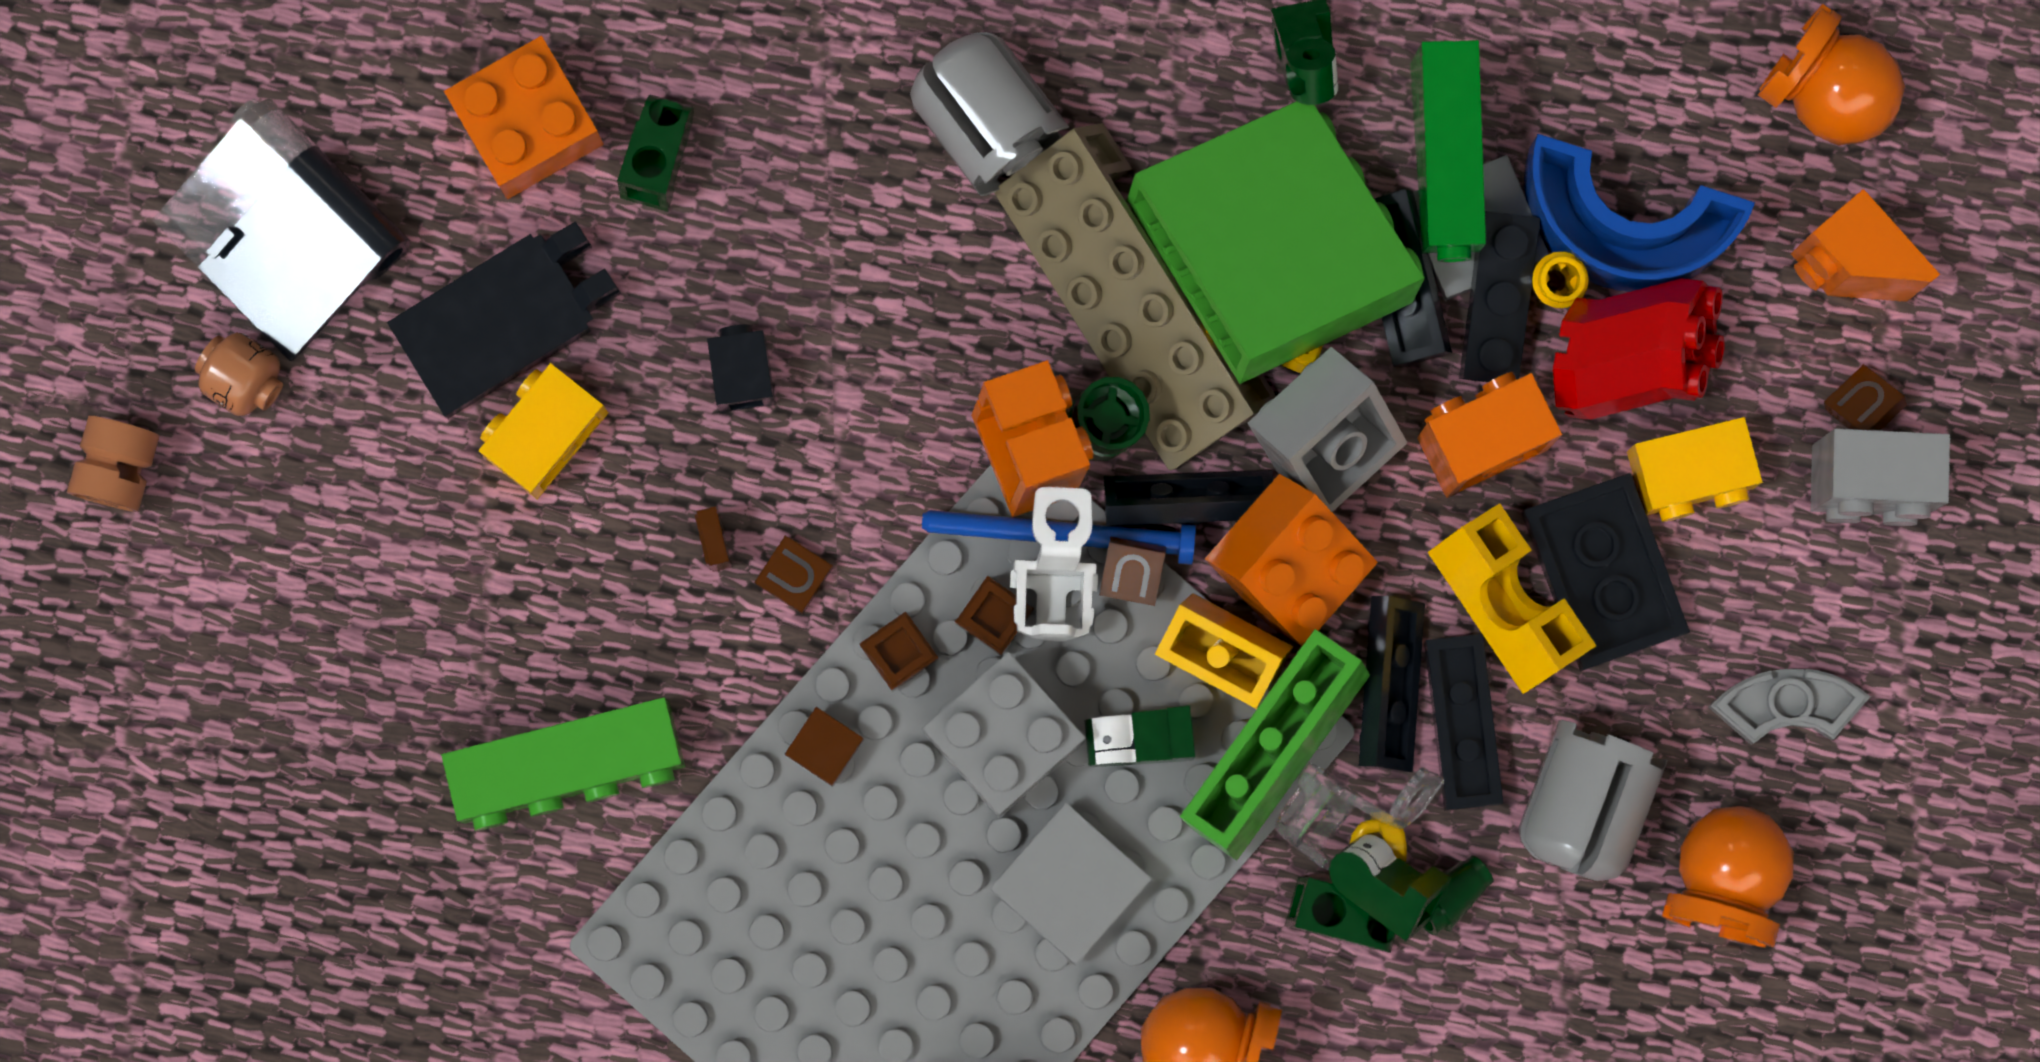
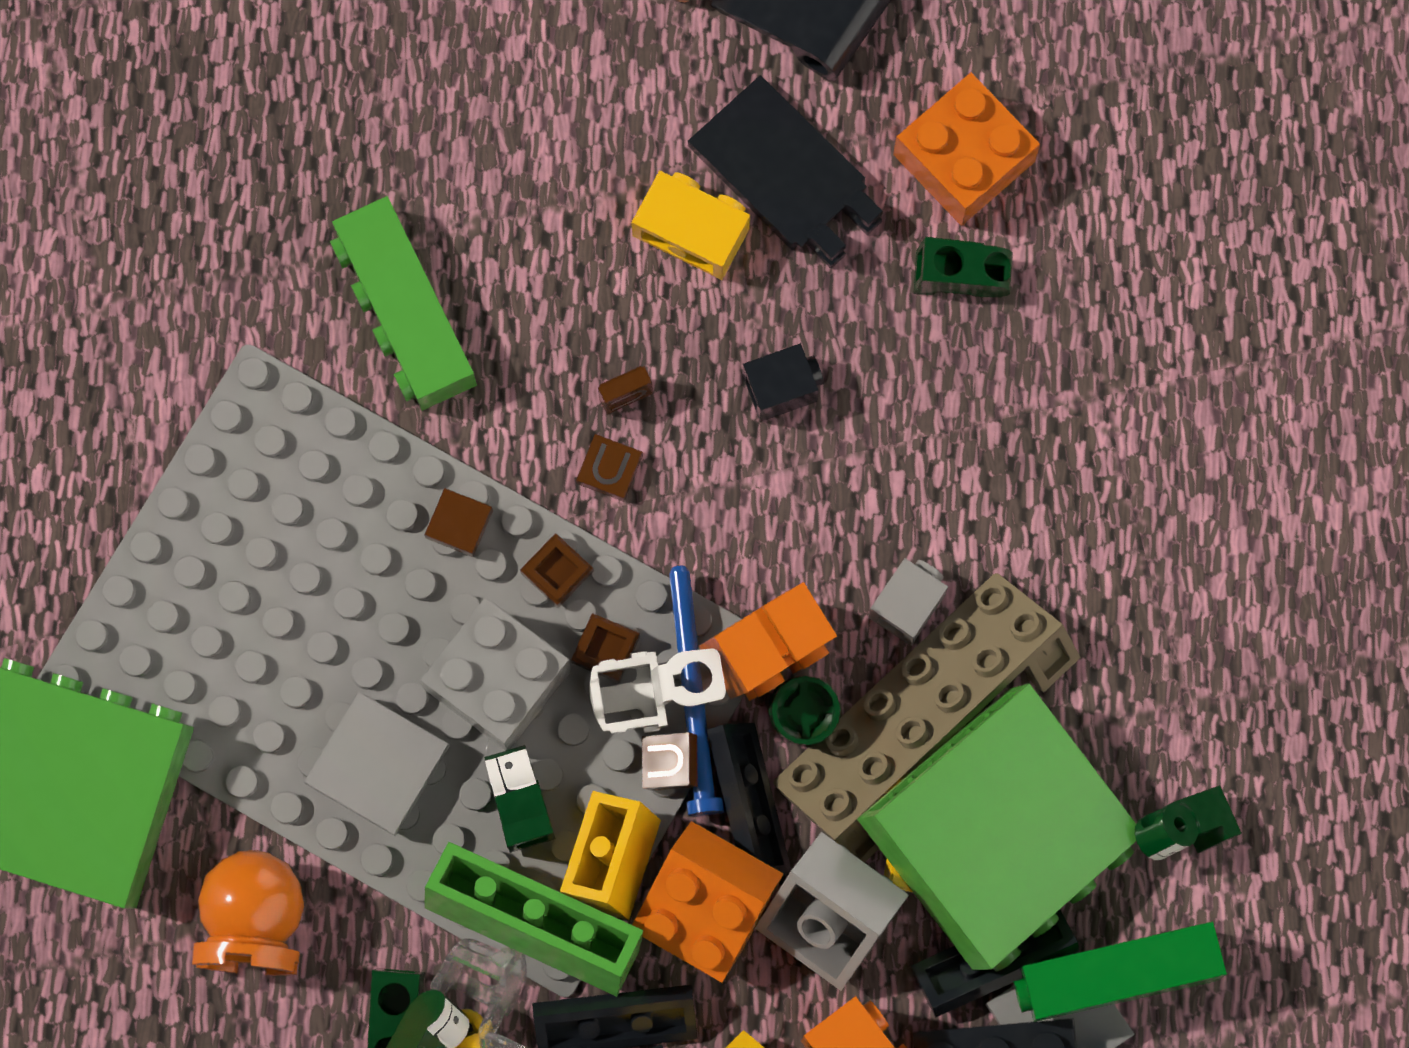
camera: 80 degrees right, 5 degrees down
light grey cylinder [910,32,1069,196] -> none
none -> light grey brick [868,558,948,646]

